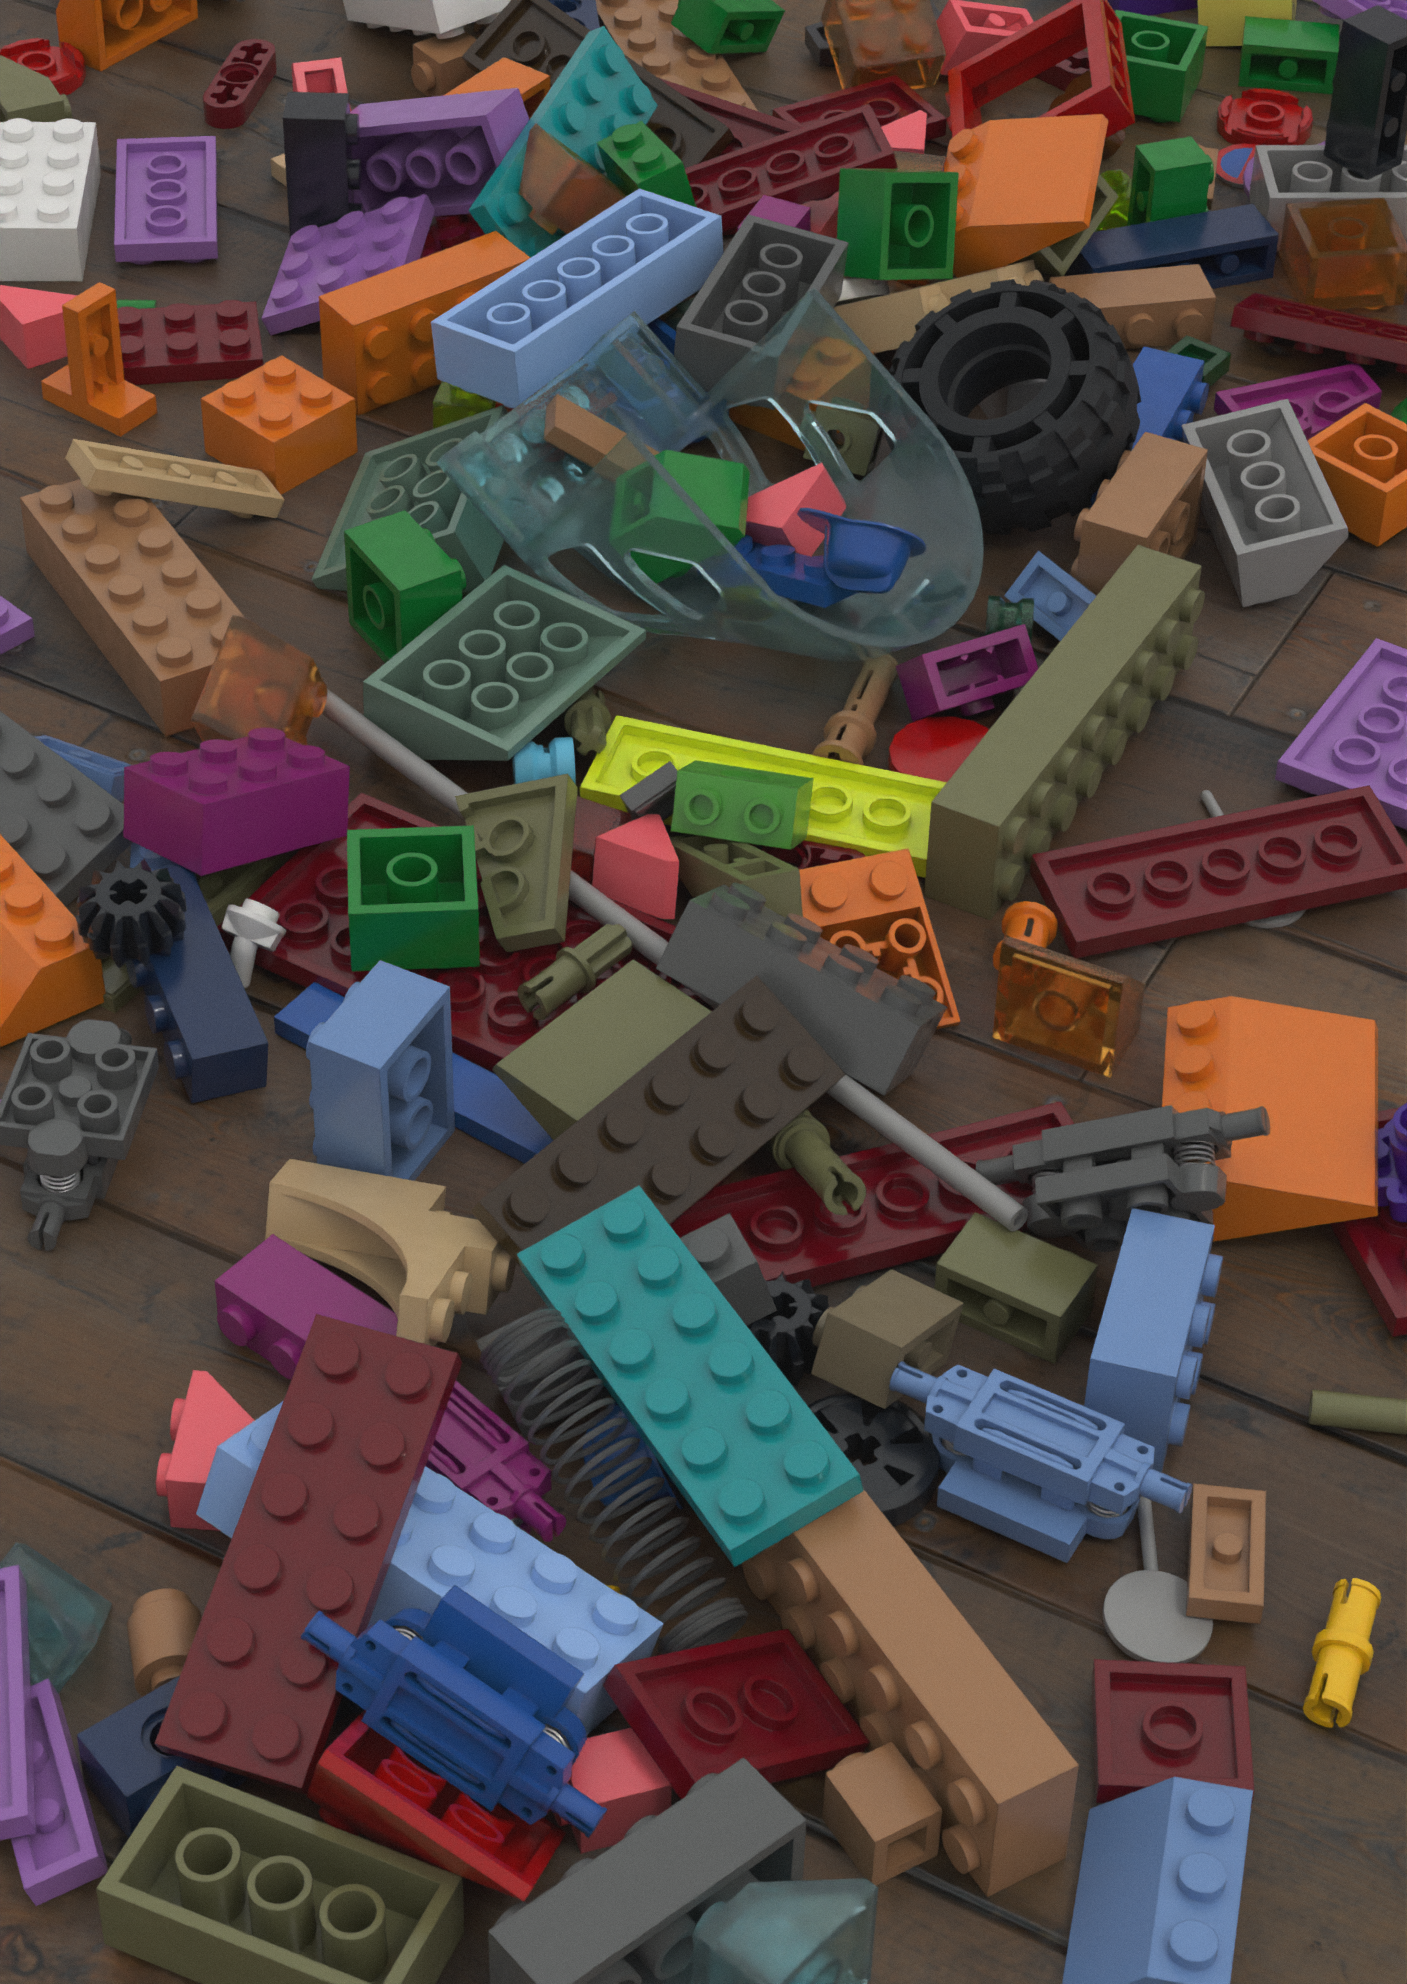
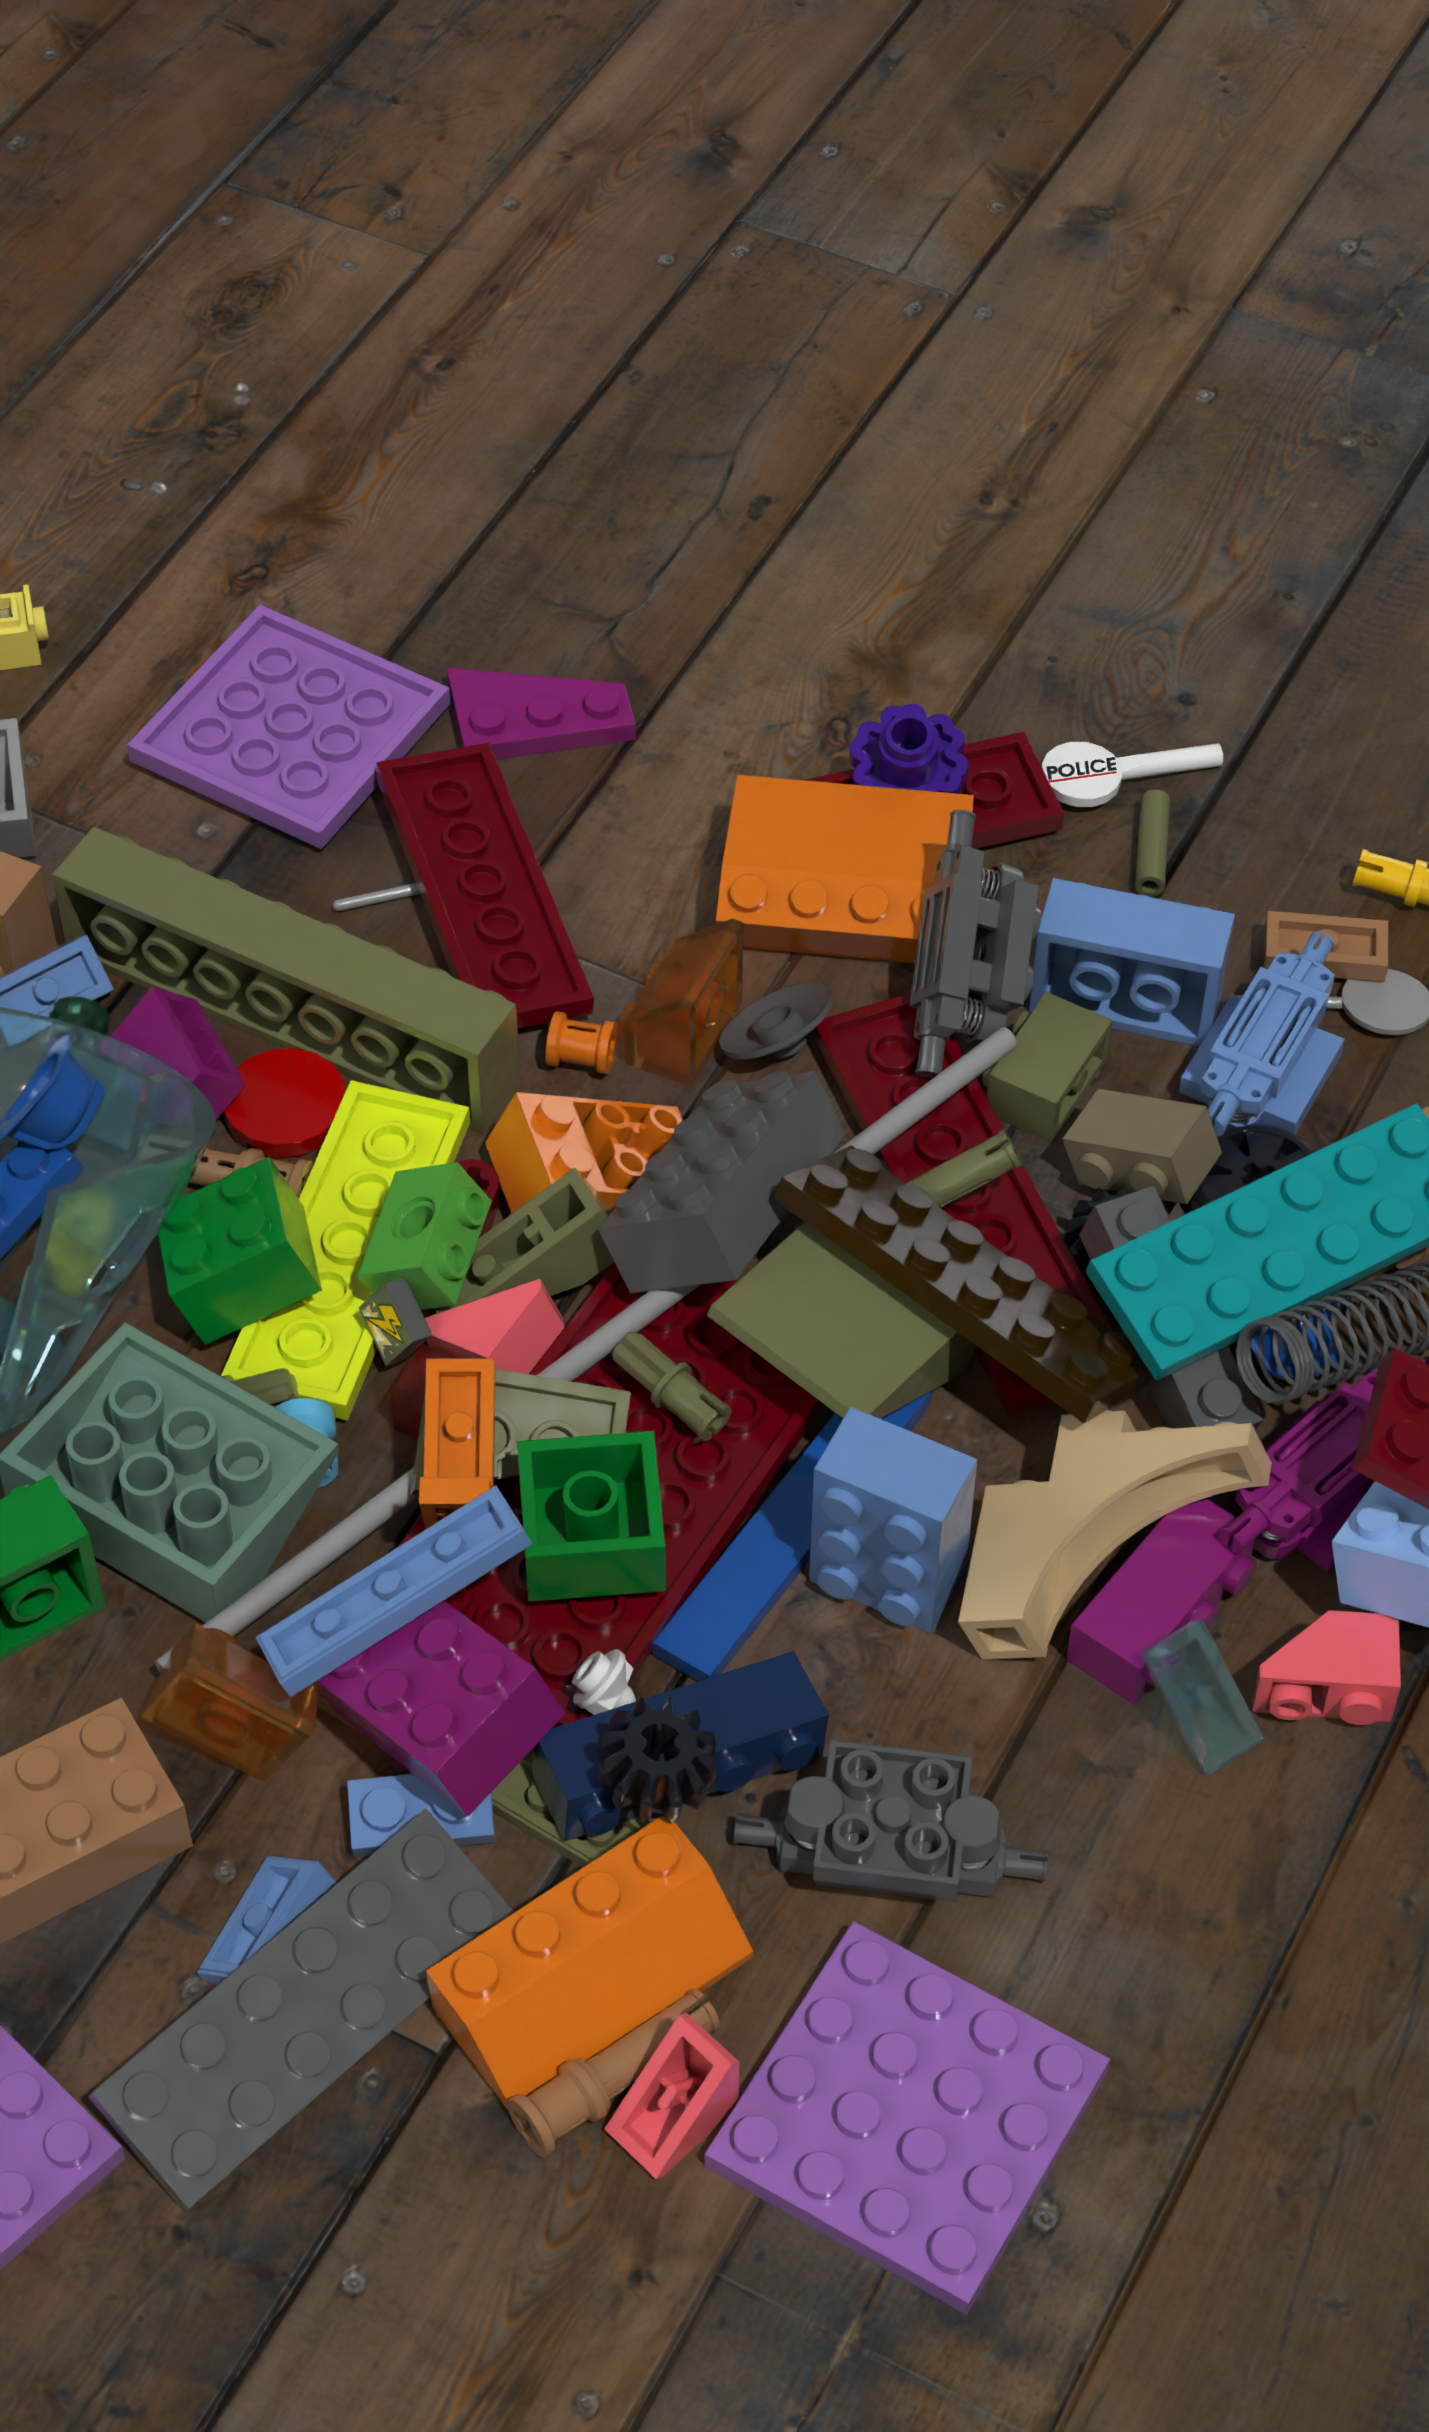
camera: 90 degrees left, 10 degrees up
none -> green brick [154,1157,322,1345]
none -> medium blue tile [256,1486,533,1698]
none -> orange bracket [419,1358,496,1529]
none -> dark grey dish [719,982,834,1059]
none -> clear light blue slope [1140,1618,1265,1776]

